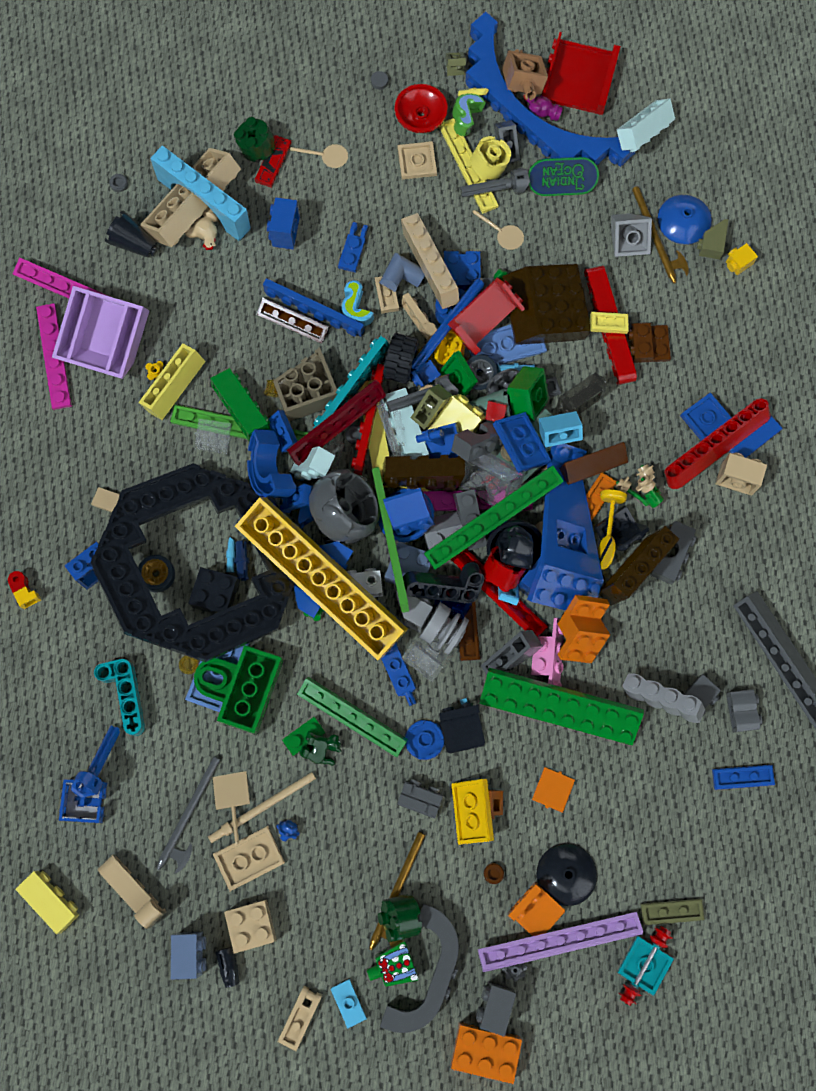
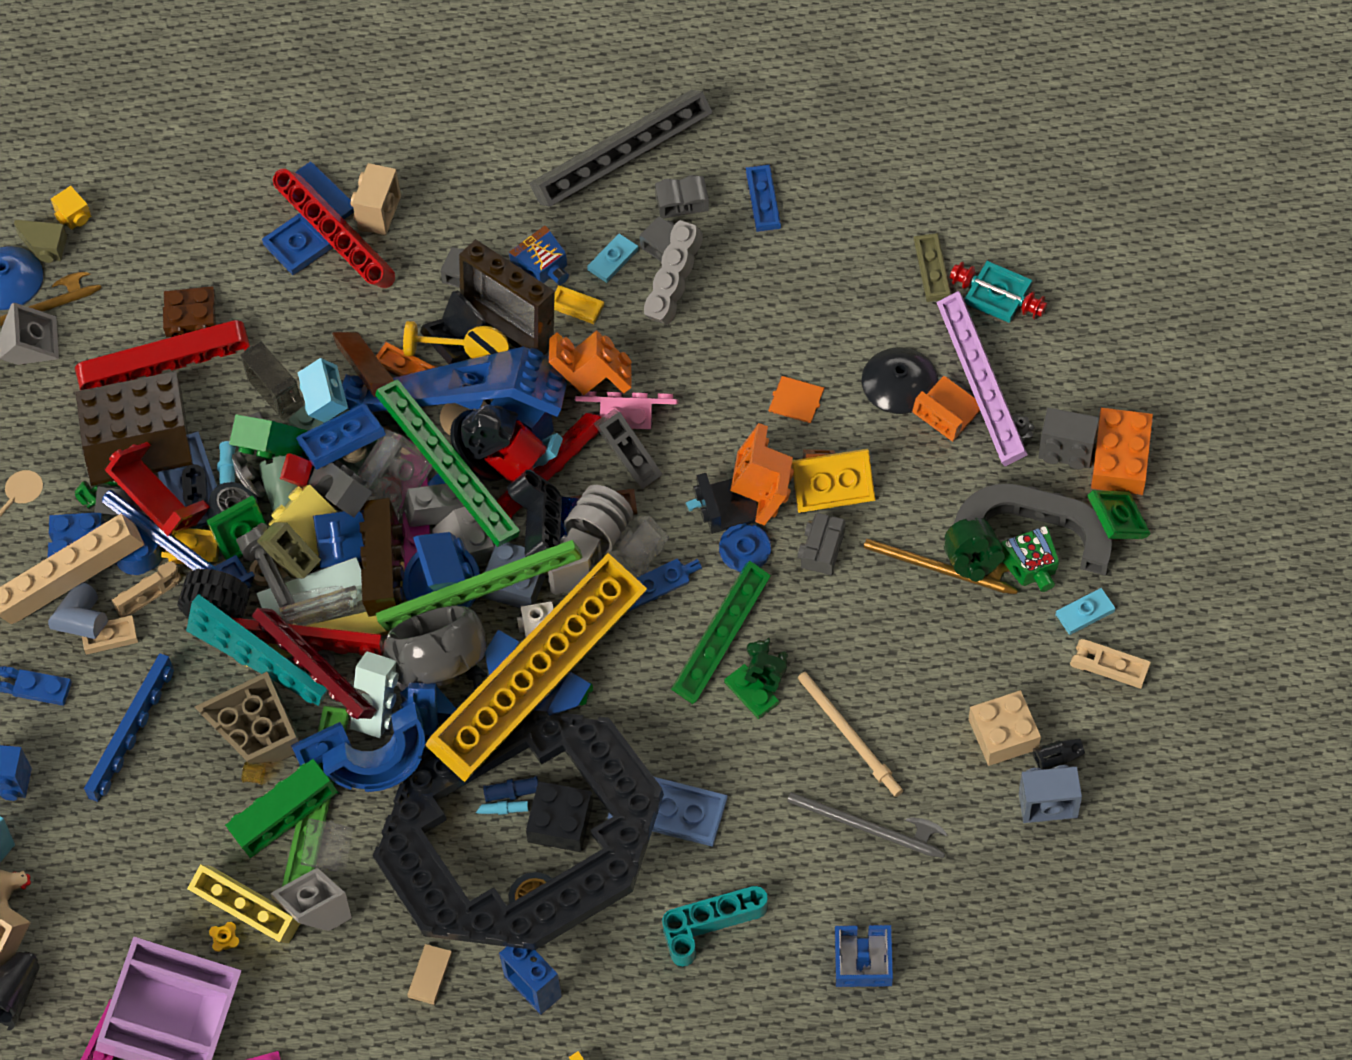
camera: 90 degrees left, 15 degrees down
light yellow brick [15,871,79,934] -> none
blue piece [71,726,120,798] -> none
tan beam [97,854,166,929] -> none
clear yellow plate [179,656,199,675] -> none
green brick [194,645,284,735] -> none
tan piece [213,771,250,844] -> none
tan tile [213,826,285,891] -> none
slope [257,297,331,344] -> none
blue plant [276,820,300,841] -> none
medium azure animal [342,280,374,326] -> none
green plate [479,667,644,746] -> none
reddish brown tile [483,863,504,884] -> none
light yellow plate [590,312,629,334] -> none
plant [615,464,664,508] -> none
none -> black beam [182,464,208,506]
none -> light grey slope [270,868,352,931]
none -> blue torso [509,226,569,285]
none -> yellow tile [554,285,604,324]
none -> medium azure plate [587,234,638,283]
none -> orange bracket [730,423,794,526]
none -> green tile [1087,490,1150,539]

